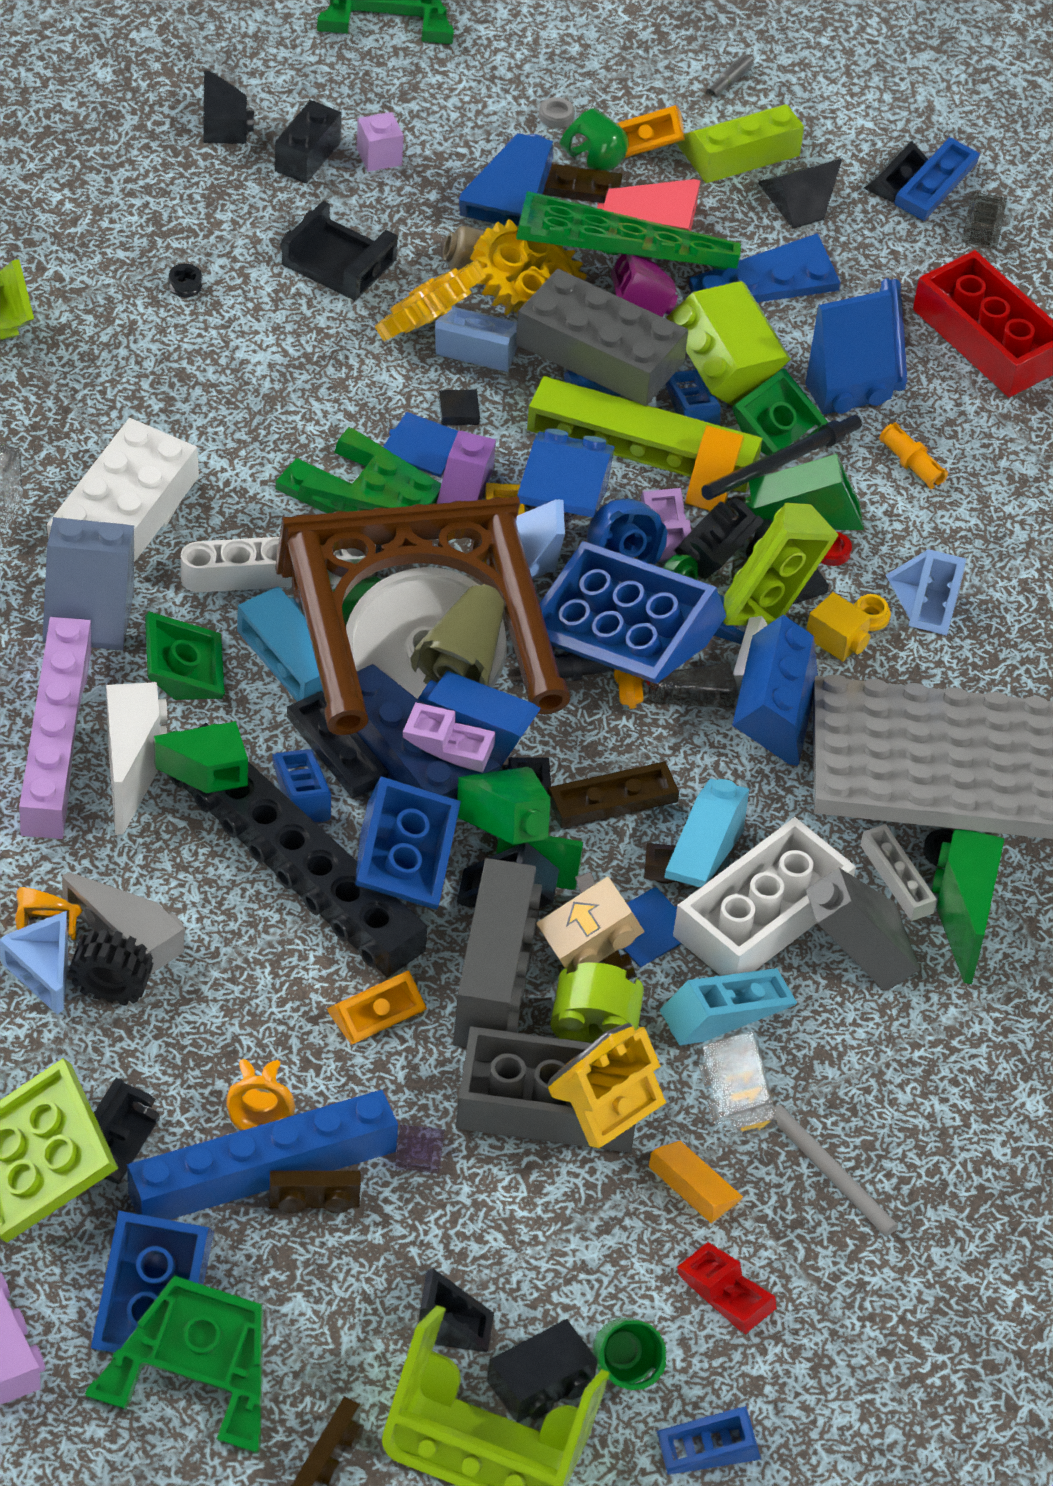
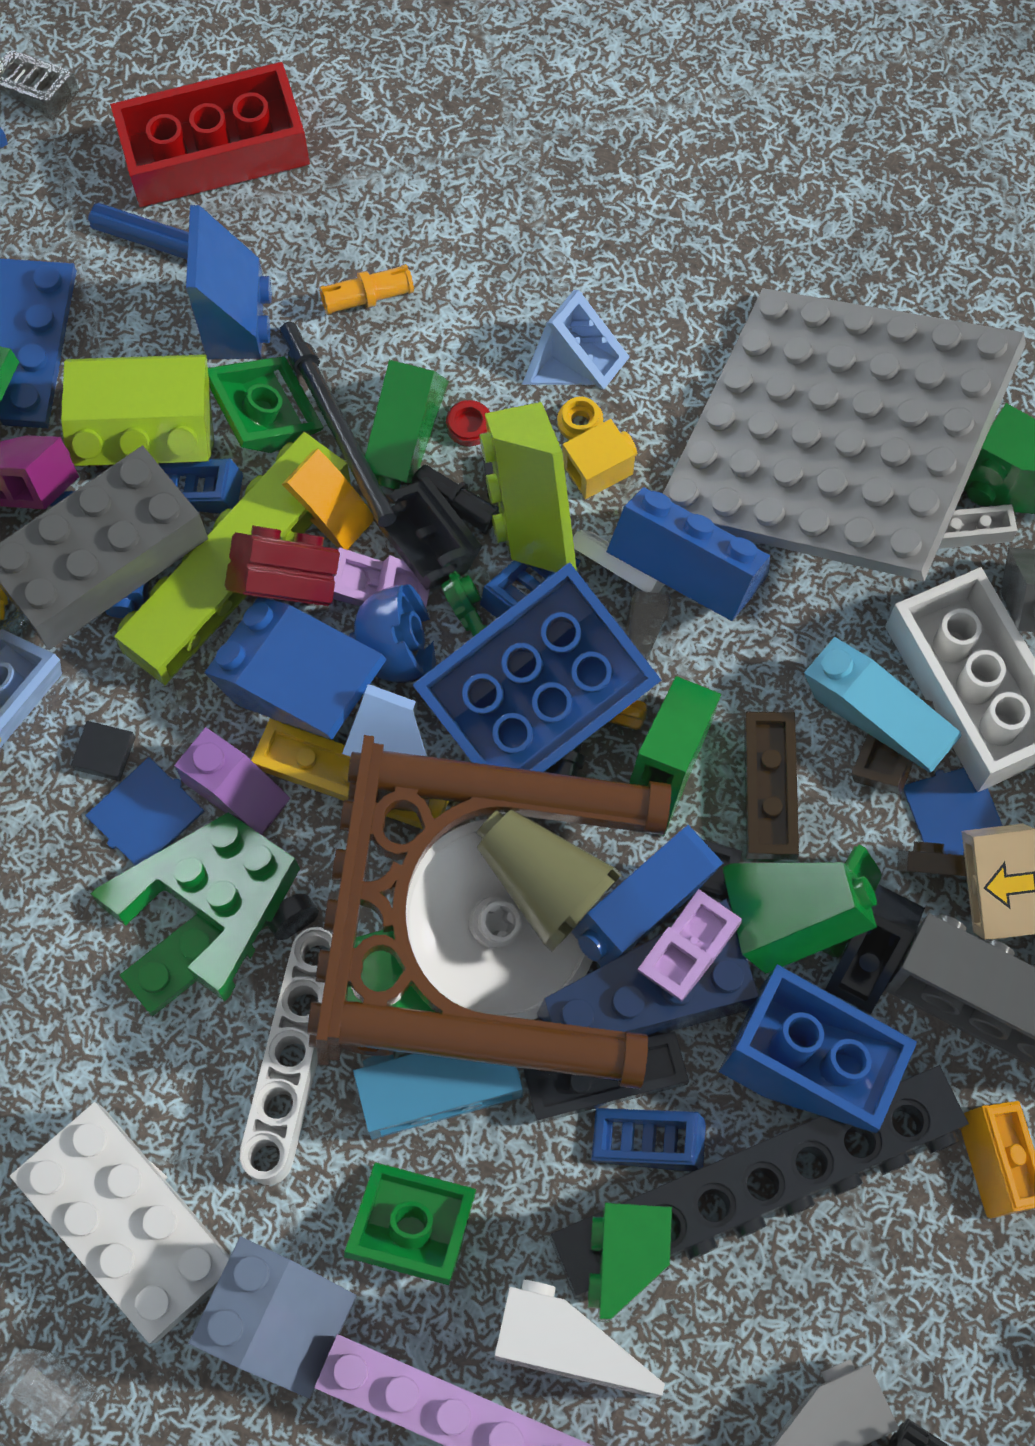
camera: 65 degrees left, 20 degrees up
none -> dark red brick [224,525,340,606]
none -> green slope [629,676,722,837]

